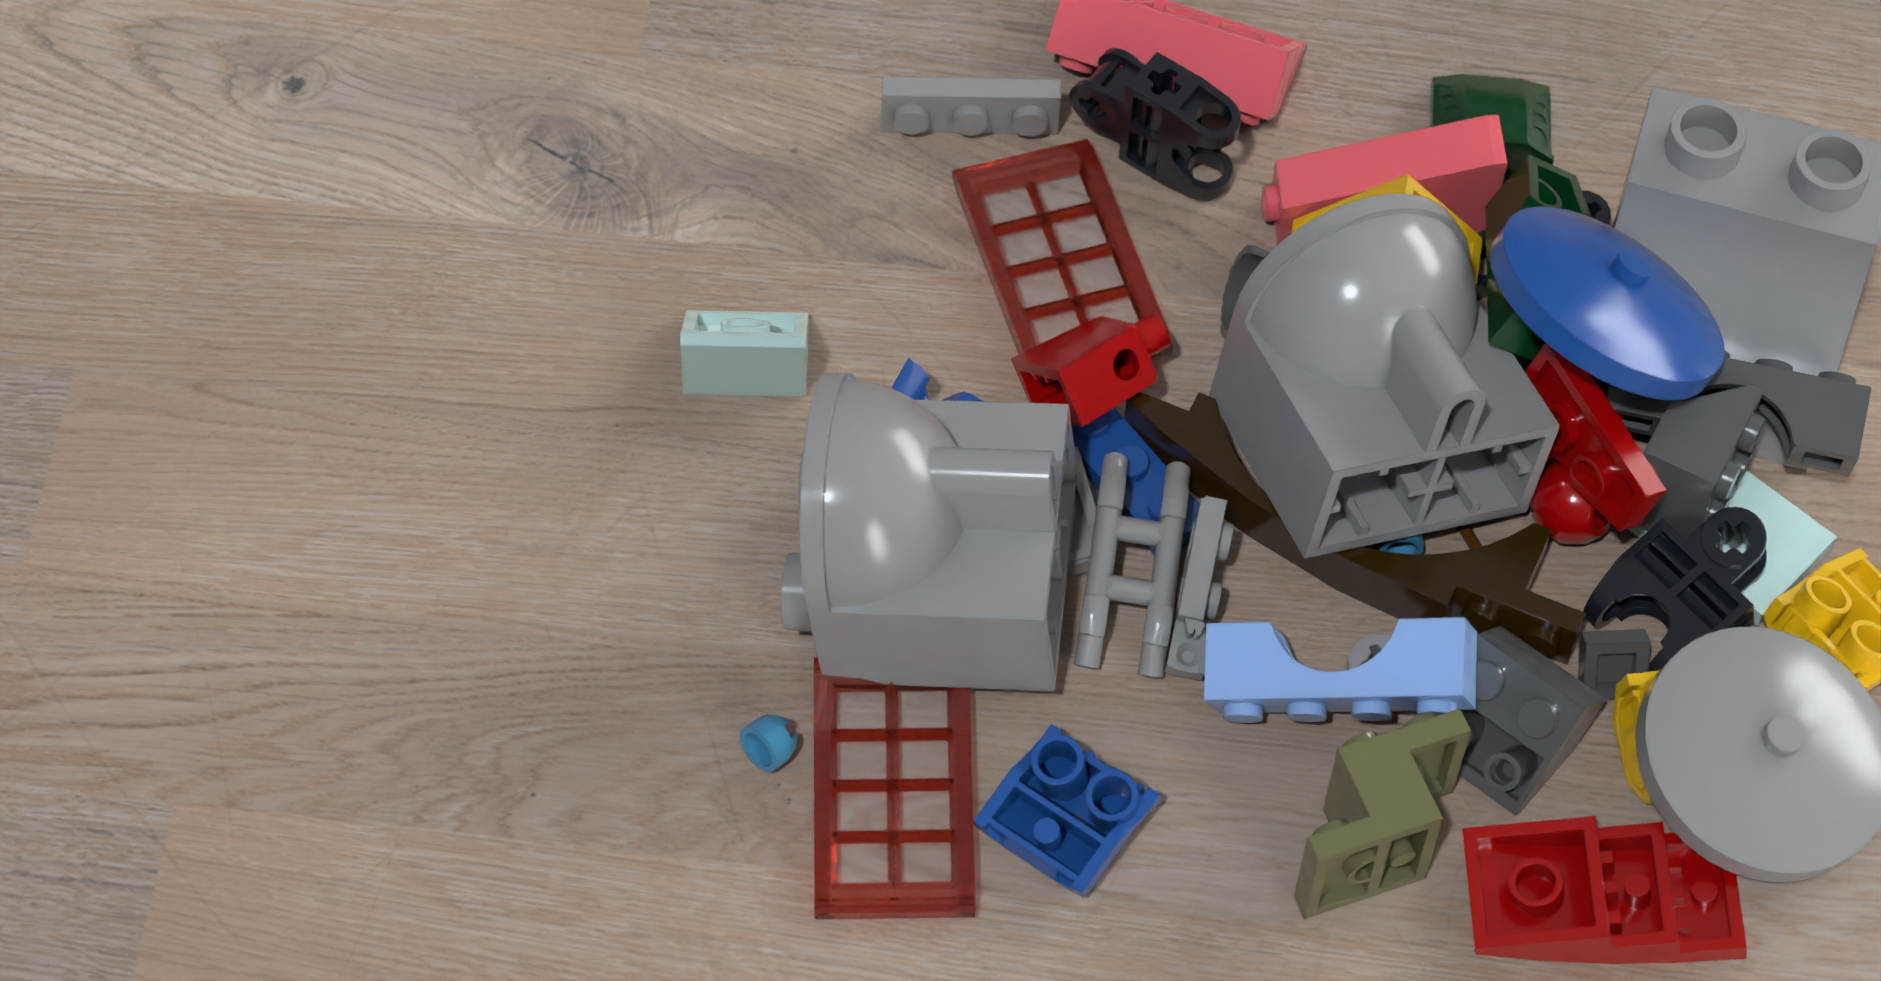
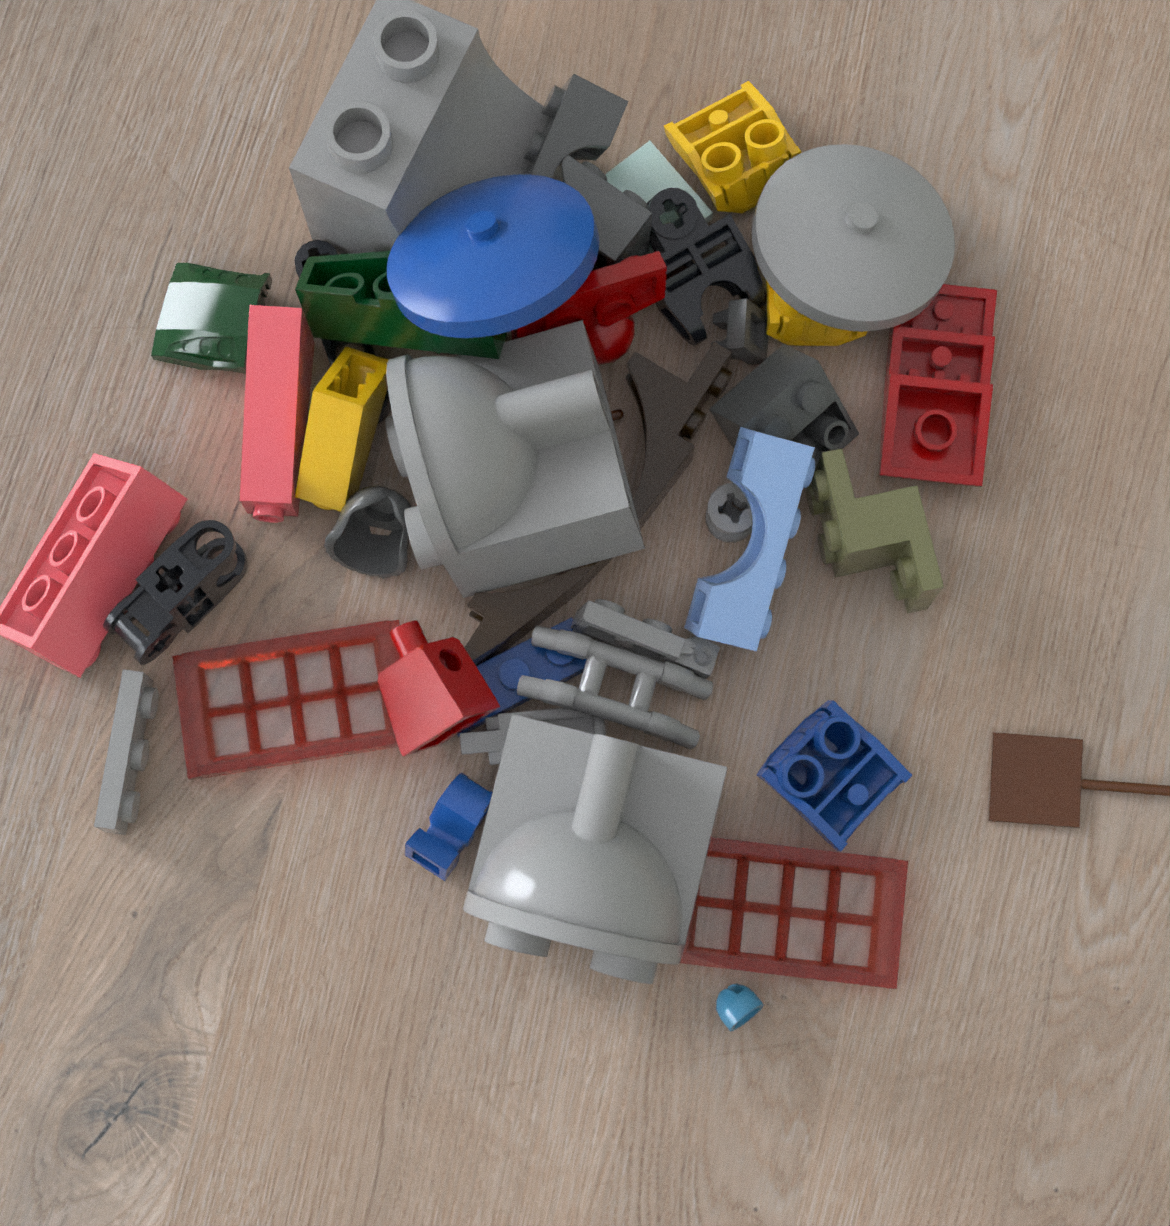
camera: 80 degrees left, 20 degrees up
light aqua slope [680,310,809,397] -> none

